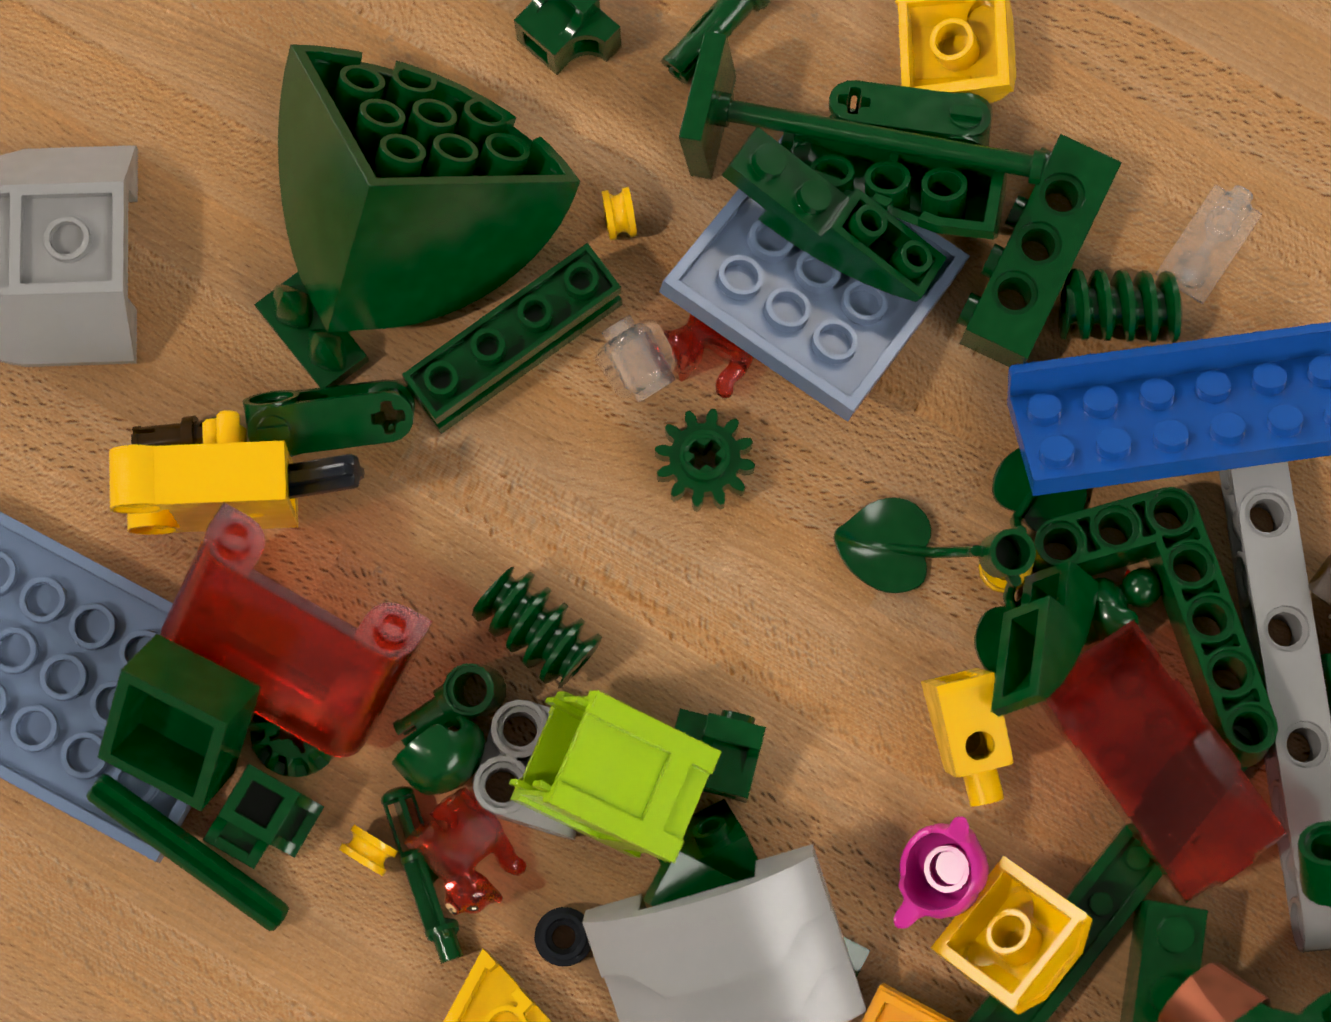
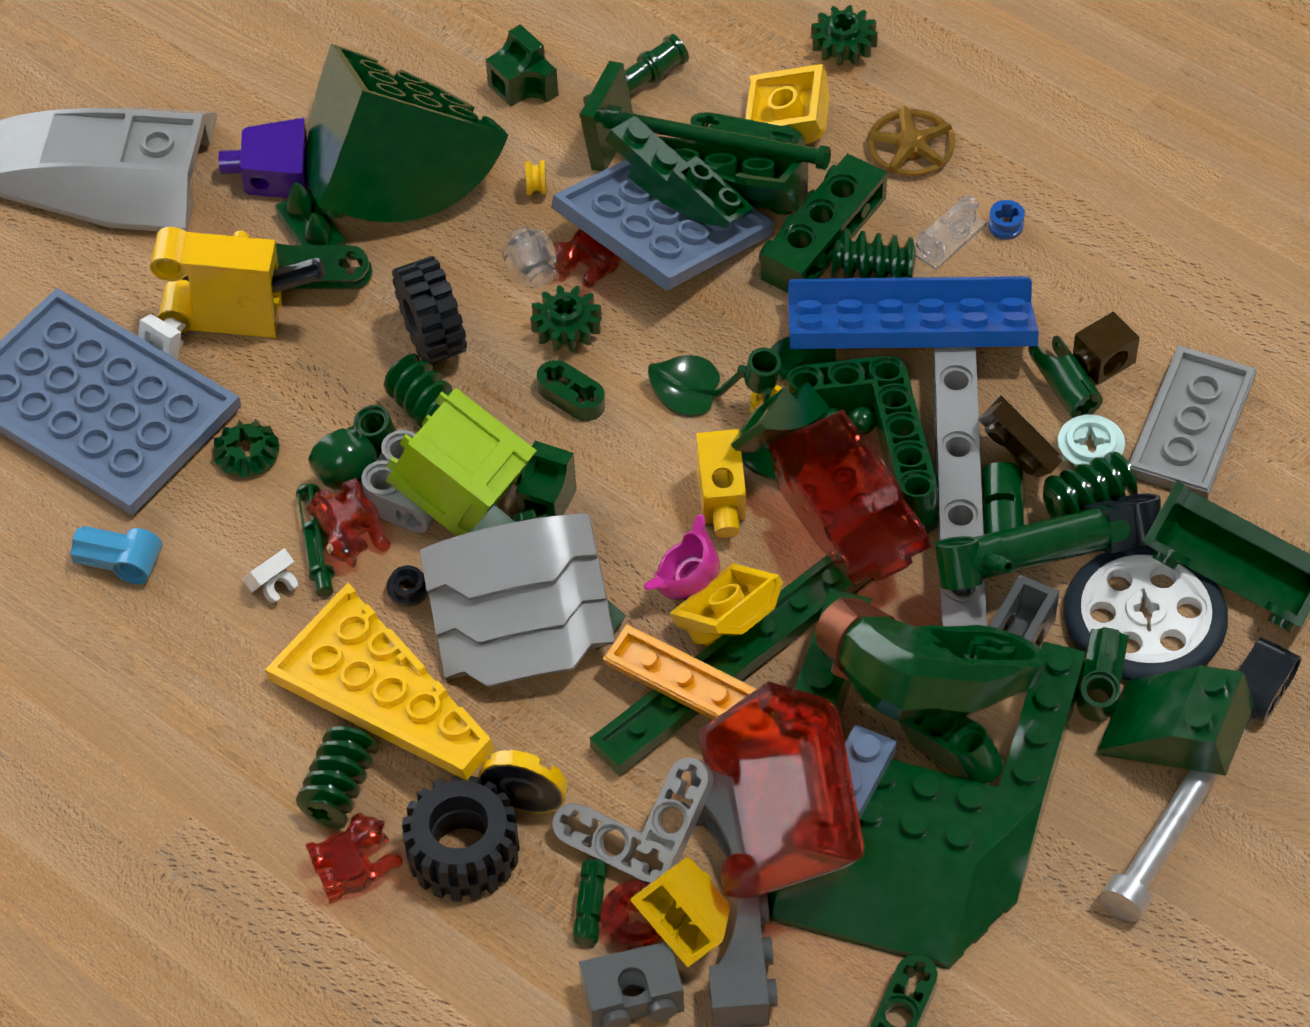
camera: 10 degrees right, 25 degrees down
dark green axle [86,774,289,931] -> none
dark green piece [97,633,261,811] -> none
clear red windscreen [160,502,433,757] -> none
dark green brick [203,763,324,869] -> none
yellow bush [338,824,399,876] -> none
dark green brick [402,243,622,434] -> none
none -> dark azure piece [70,526,163,585]
none -> white tile [138,314,185,360]
none -> dark purple torso [219,118,308,198]
none -> white tile [242,548,298,604]
none -> black tyre [392,256,467,364]
none -> dark green beam [536,360,605,421]
none -> pearl gold wheel [868,106,955,176]
none -> blue bush [988,200,1025,240]

